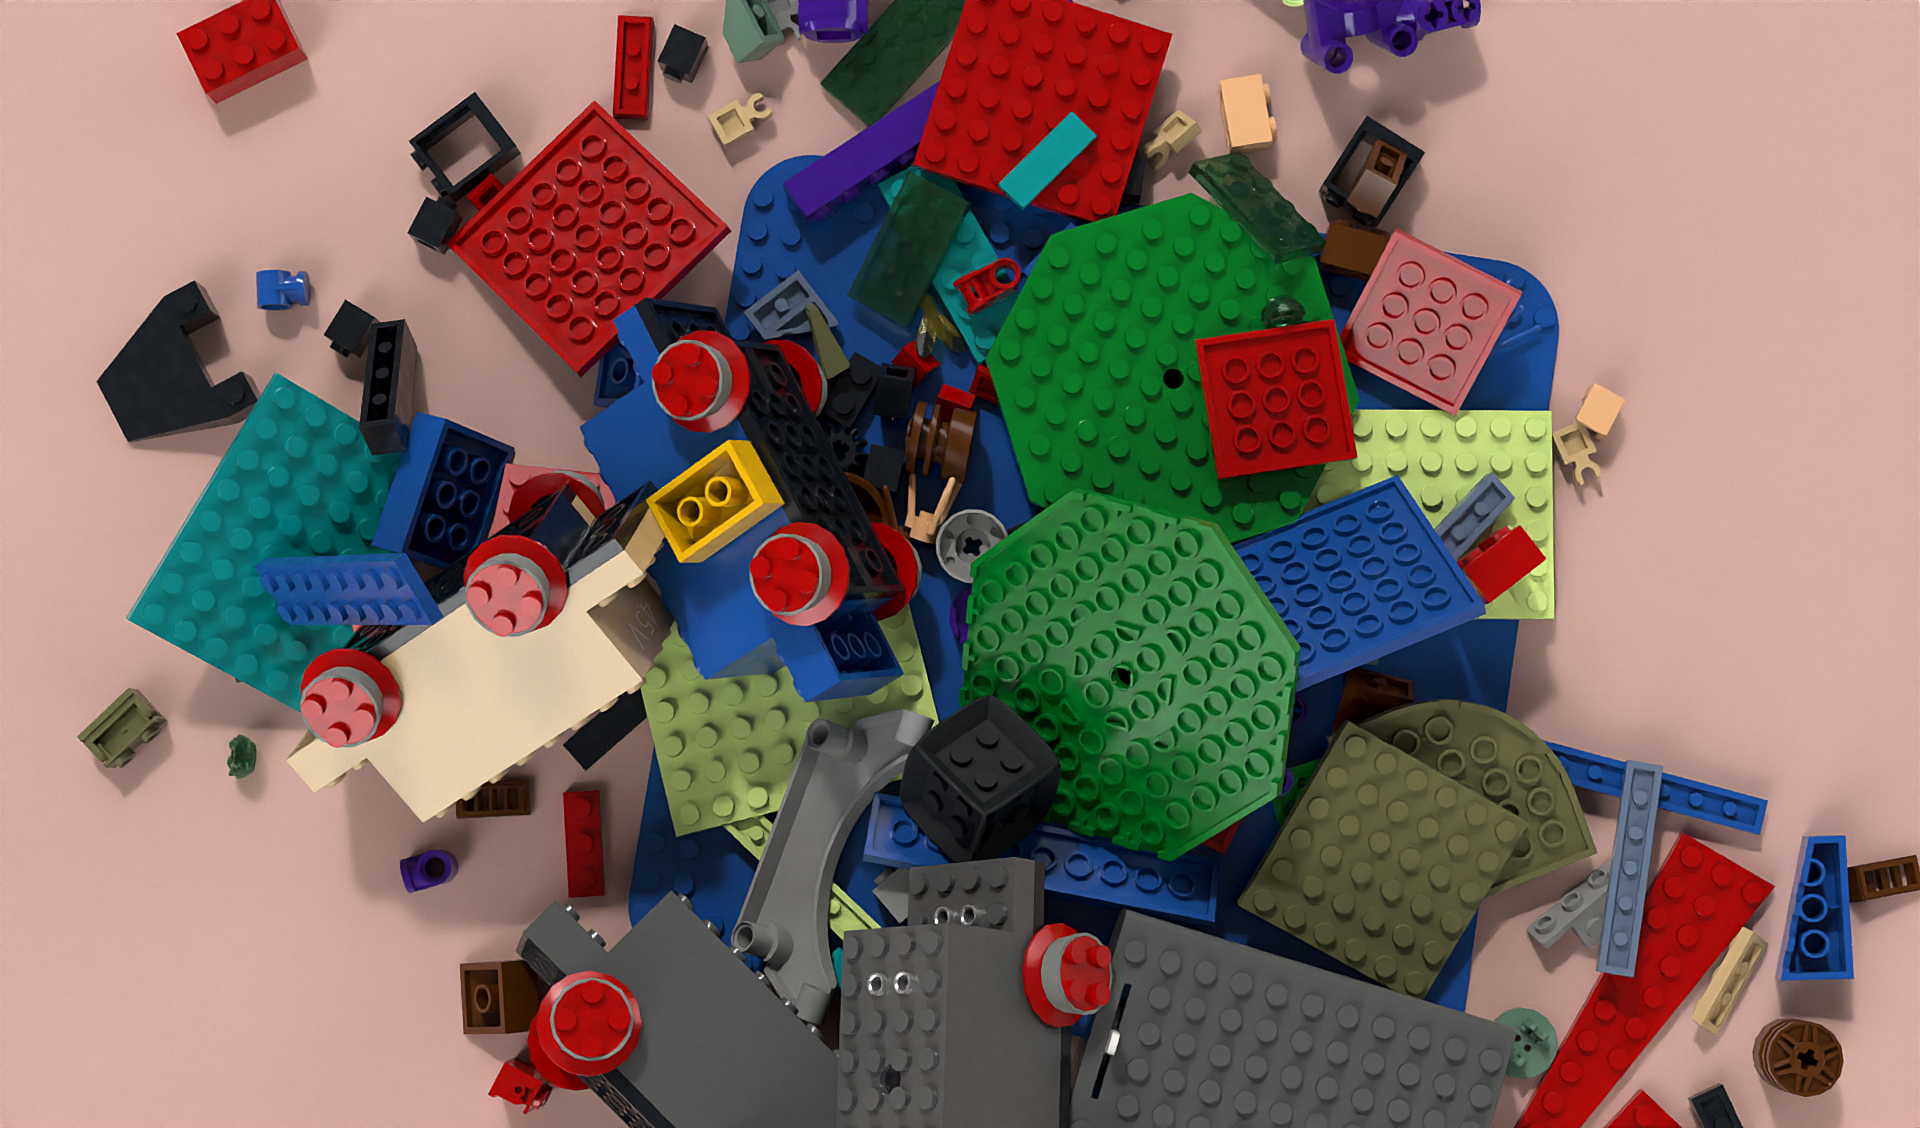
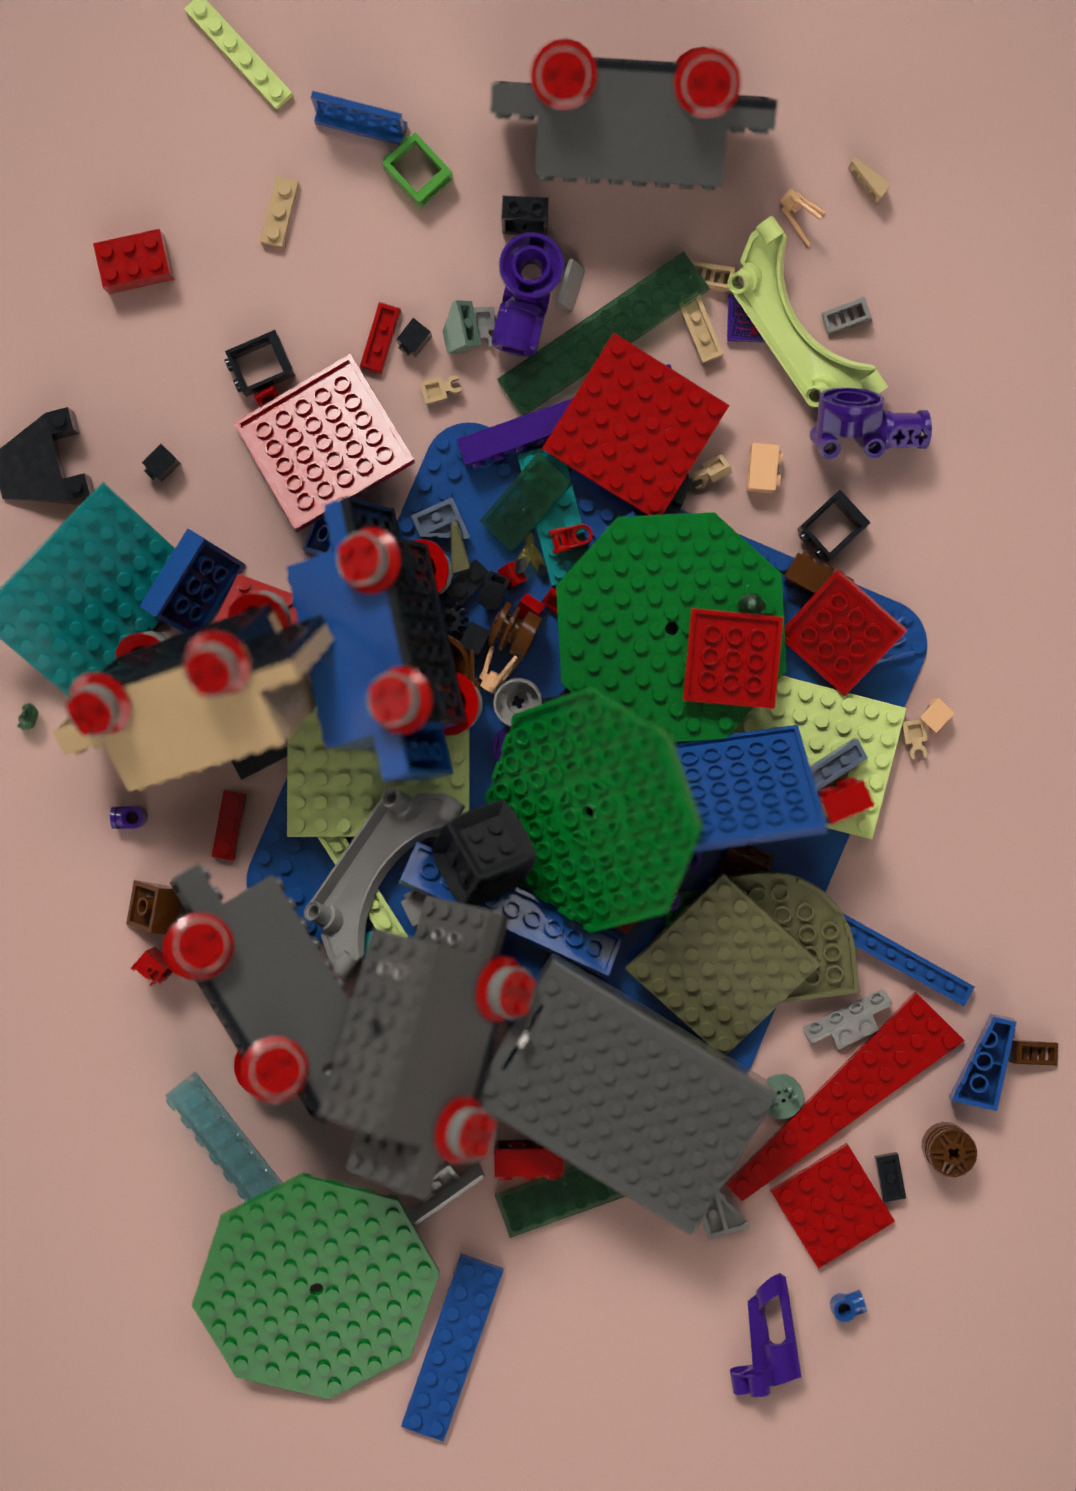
camera: 15 degrees right, 5 degrees up
blue plate [254,553,443,625] -> none
blue piece [256,270,311,310] -> none
black brick [359,319,417,456] -> none
black brick [407,197,463,255] -> none
reddish brown slope [456,780,530,819] -> none
yellow brick [646,440,785,563] -> none
teal tile [998,112,1097,211] -> none
clear green plate [1188,152,1327,264] -> none
reddish brown slope [1347,139,1407,217] -> none
sand blue plate [1596,760,1663,978] -> none
tan plate [1690,927,1769,1035] -> none

